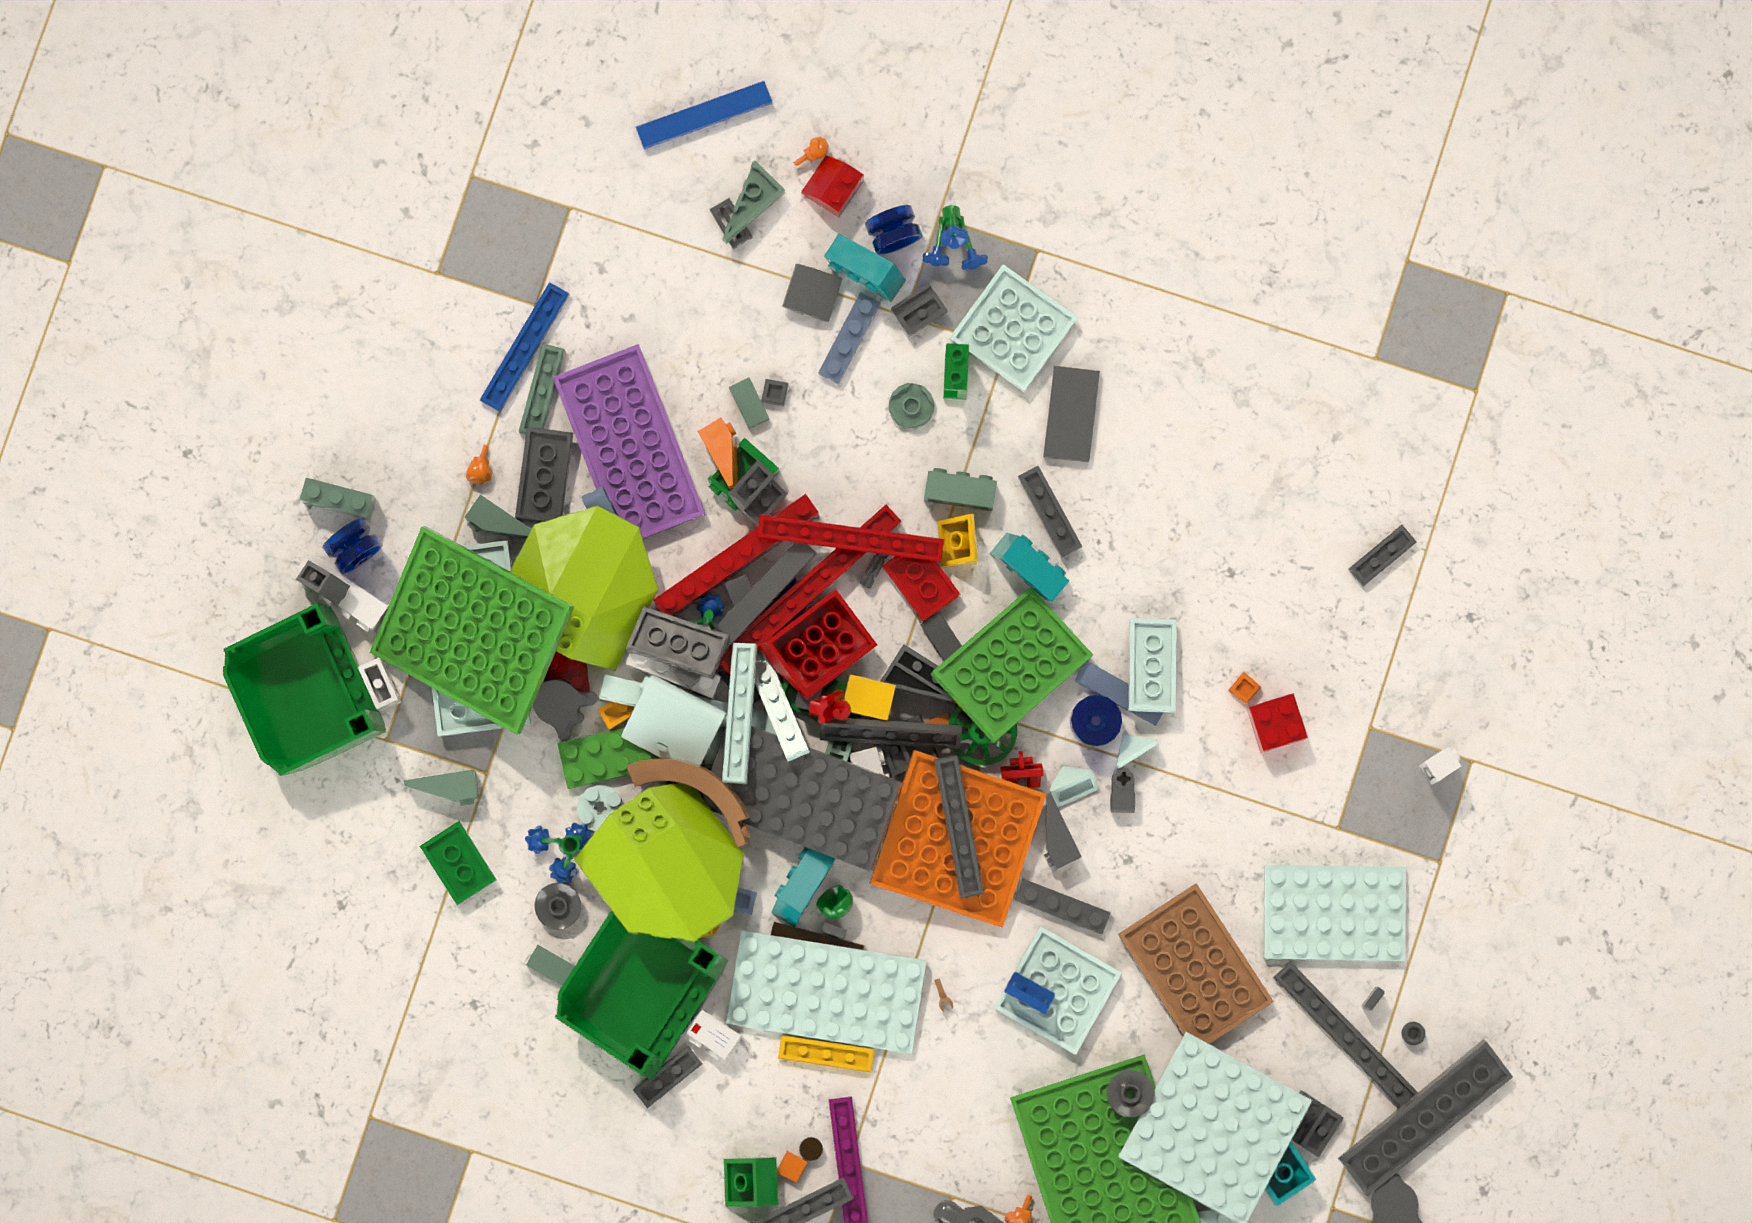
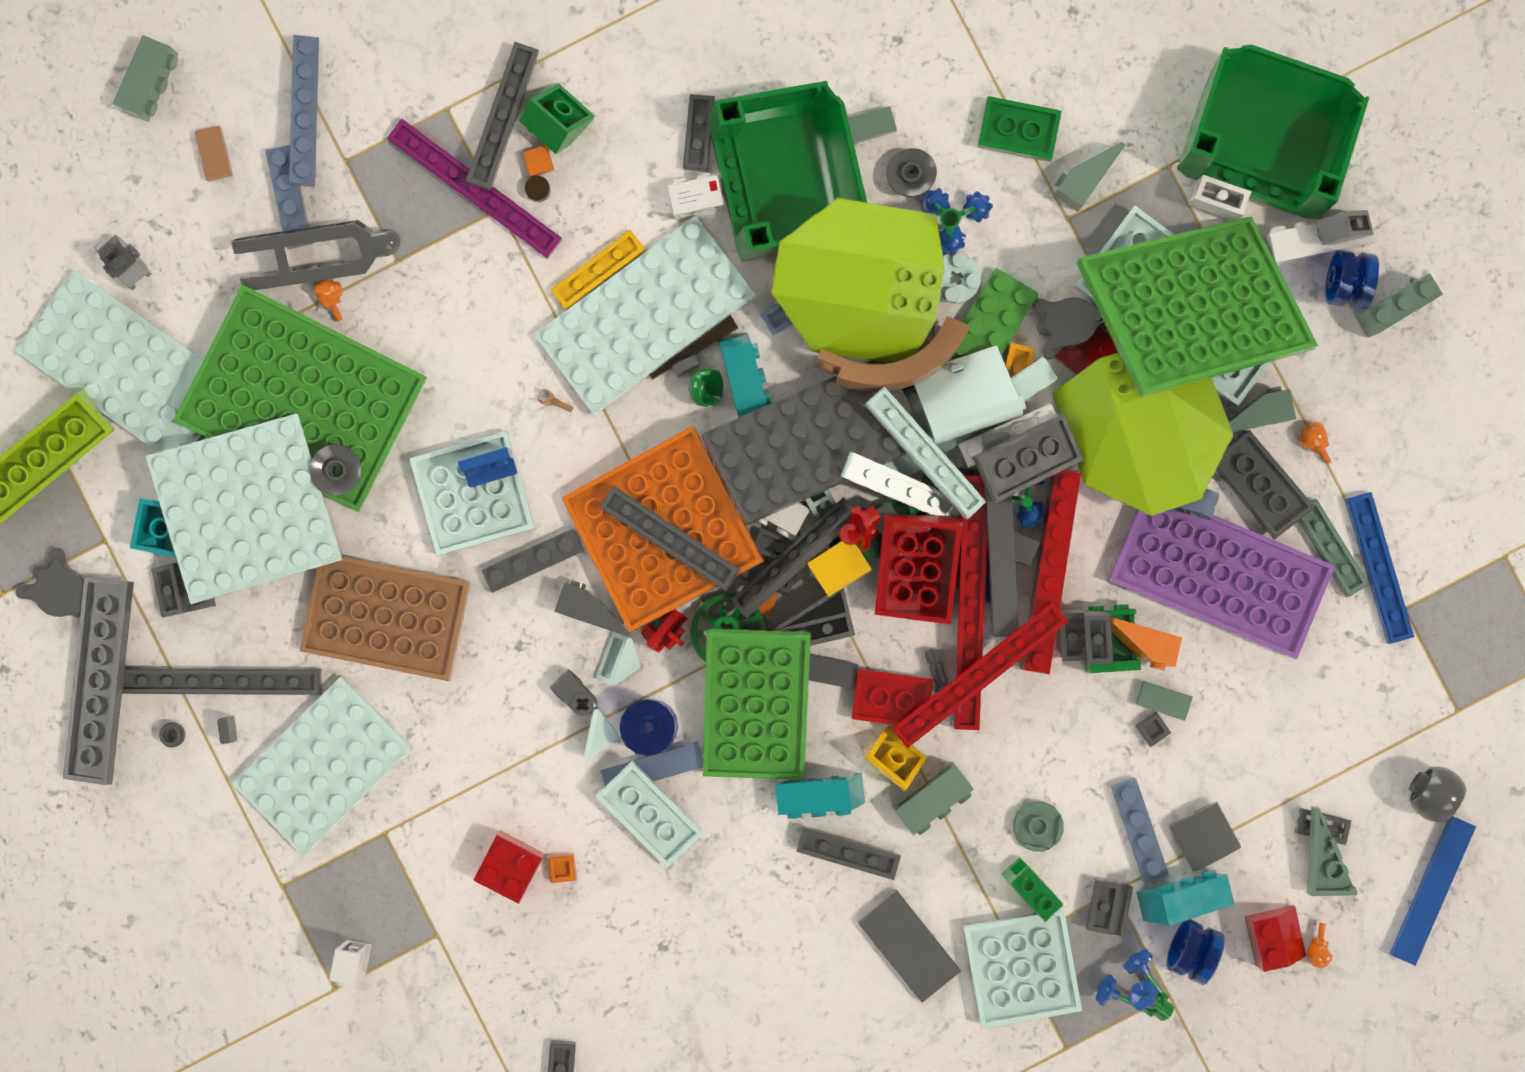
camera: 130 degrees right, 5 degrees up
none -> dark grey wheel [1409,766,1466,822]

